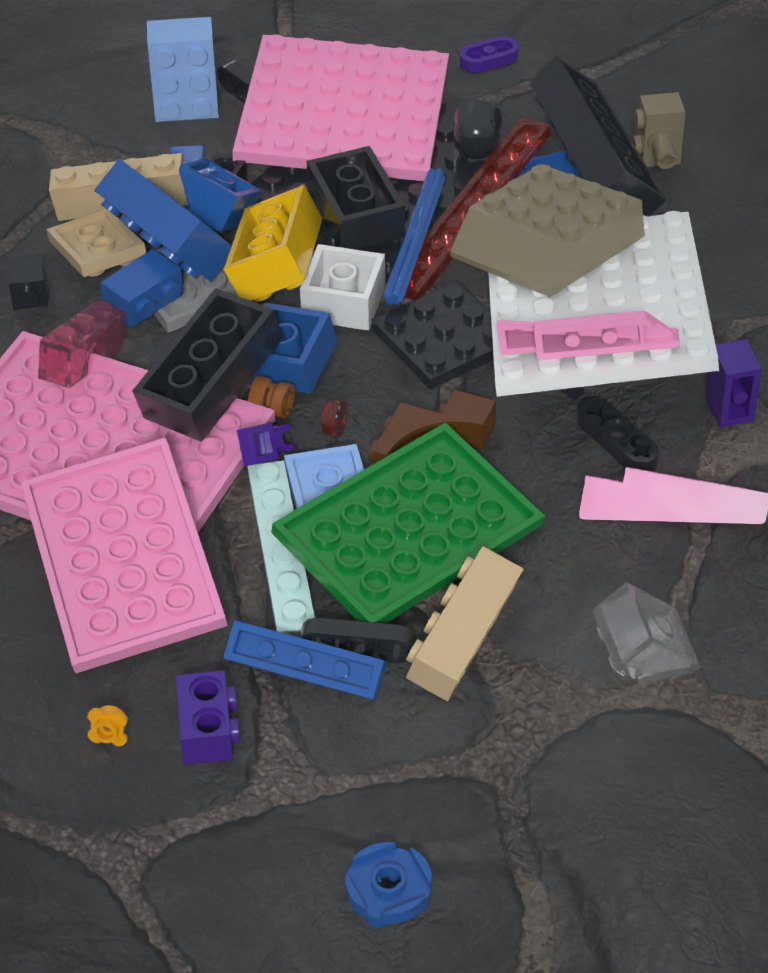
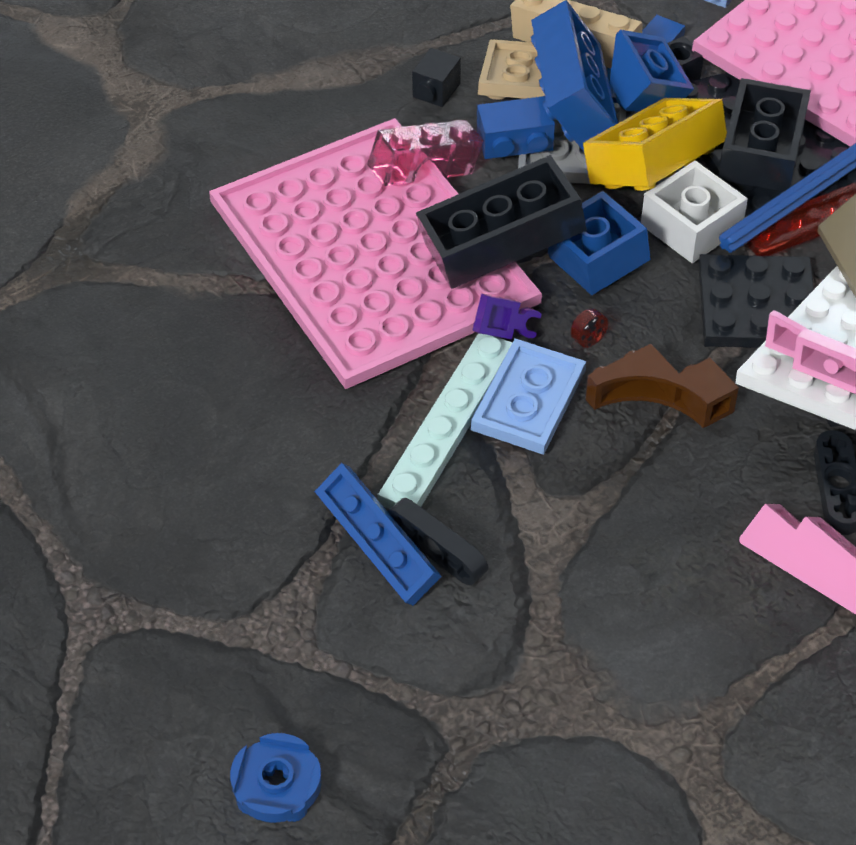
camera: 35 degrees right, 5 degrees up
bright pink plate [20,438,228,674] -> none
light orange plate [87,705,128,746] -> none
dark purple brick [176,671,240,765] -> none
dark orange wheel [248,375,295,419] -> none
green plate [271,423,545,624] -> none
tan brick [406,546,524,702] -> none
clear slope [592,582,701,682] -> none

